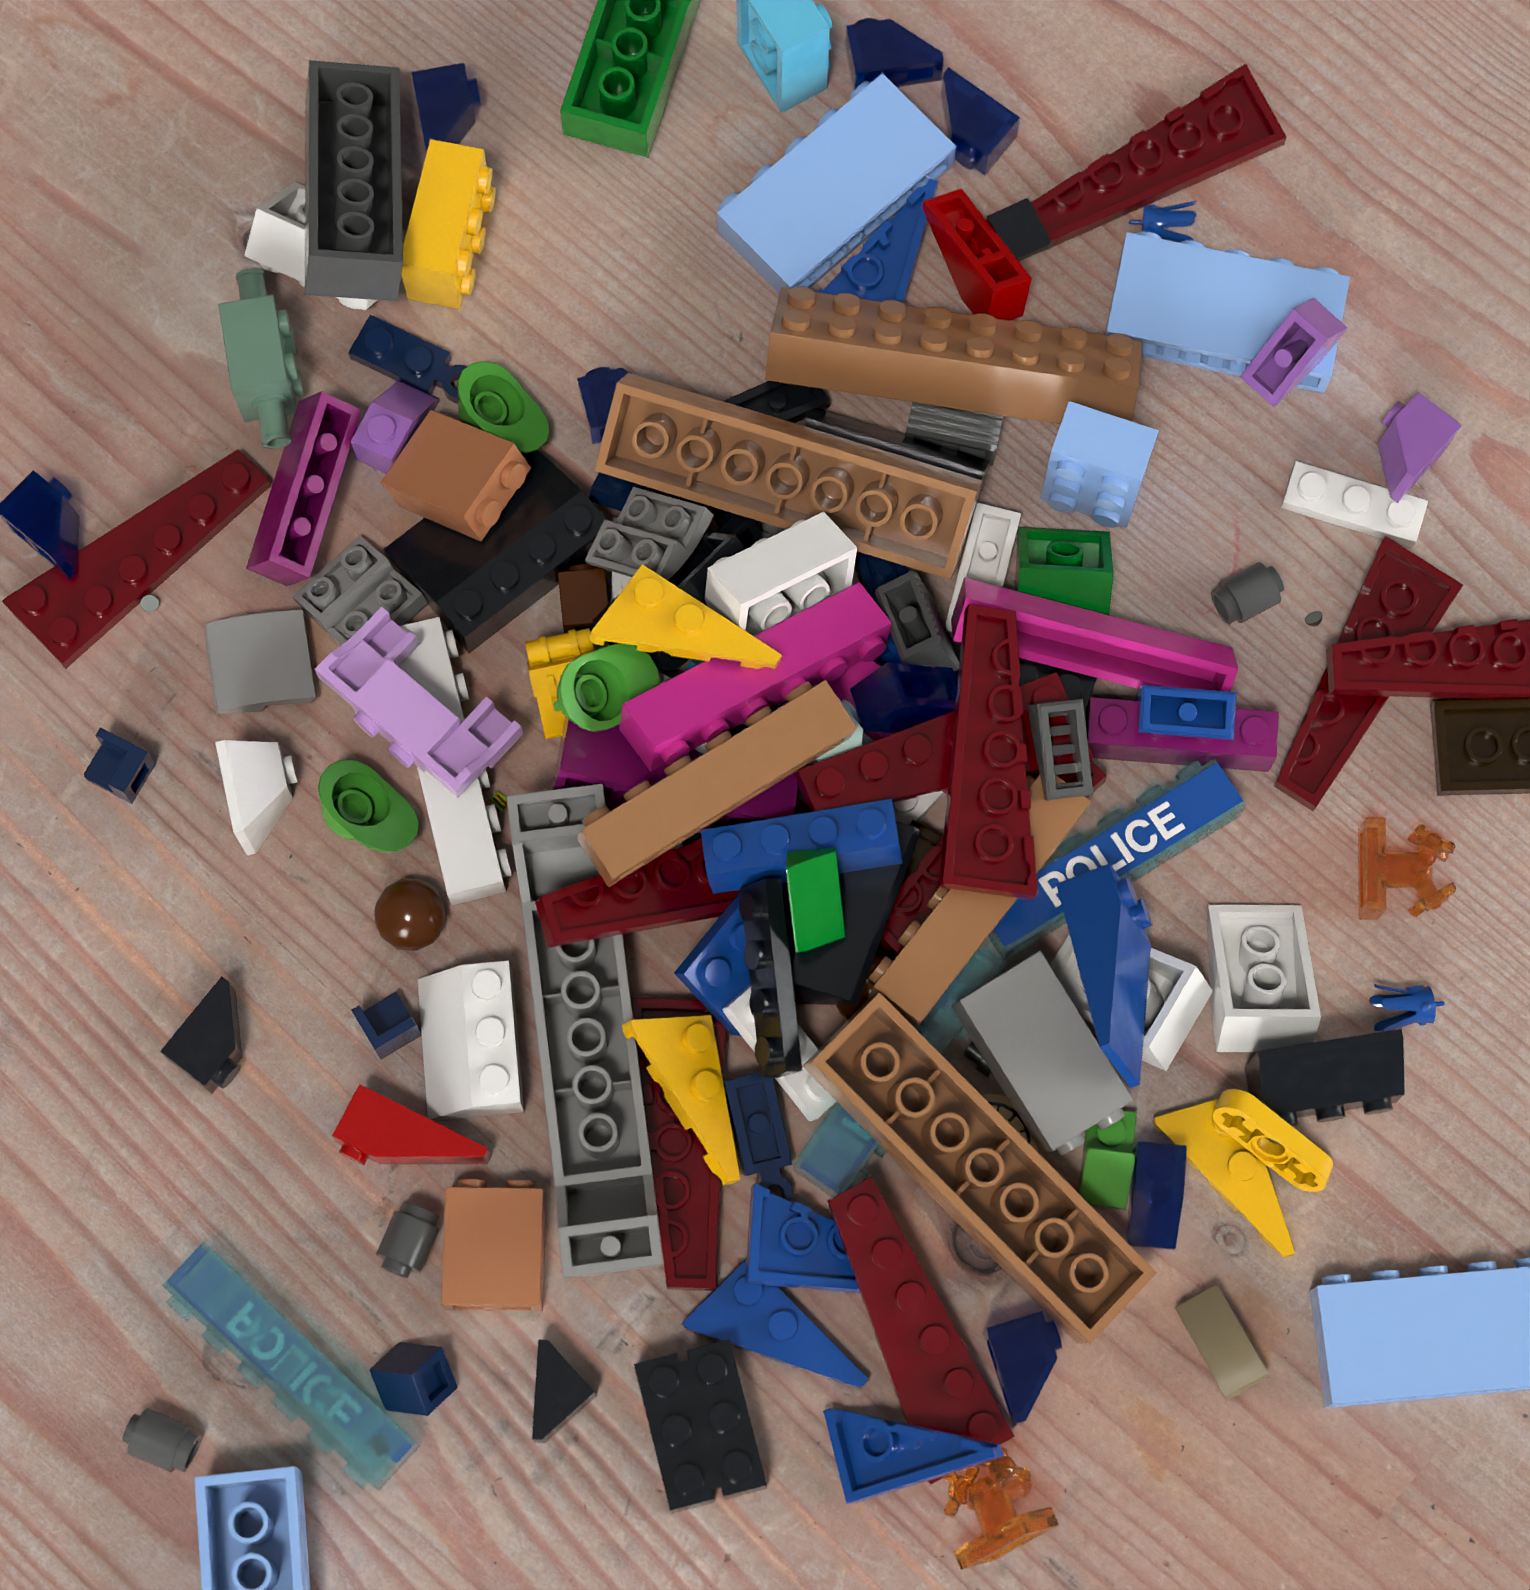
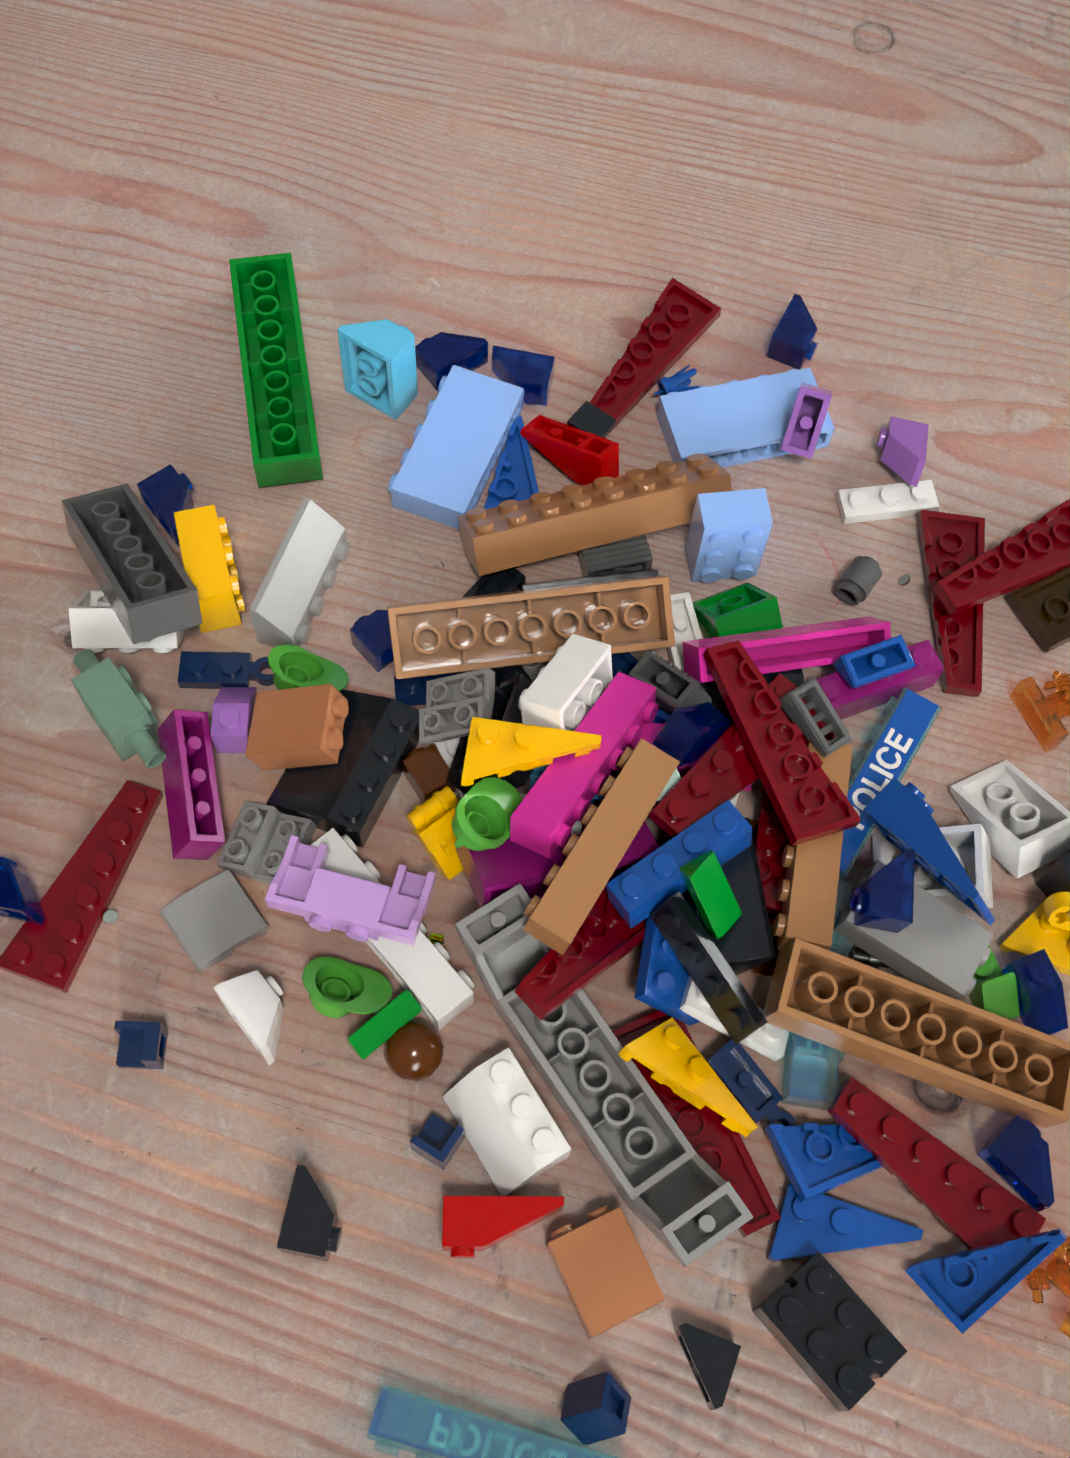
camera: 30 degrees left, 10 degrees down
dark grey brick [376,1202,439,1278] -> none
none -> slope [249,497,350,647]
none -> green slope [347,989,422,1059]
none -> clear blue slope [766,294,818,370]
none -> clear blue slope [850,849,915,933]

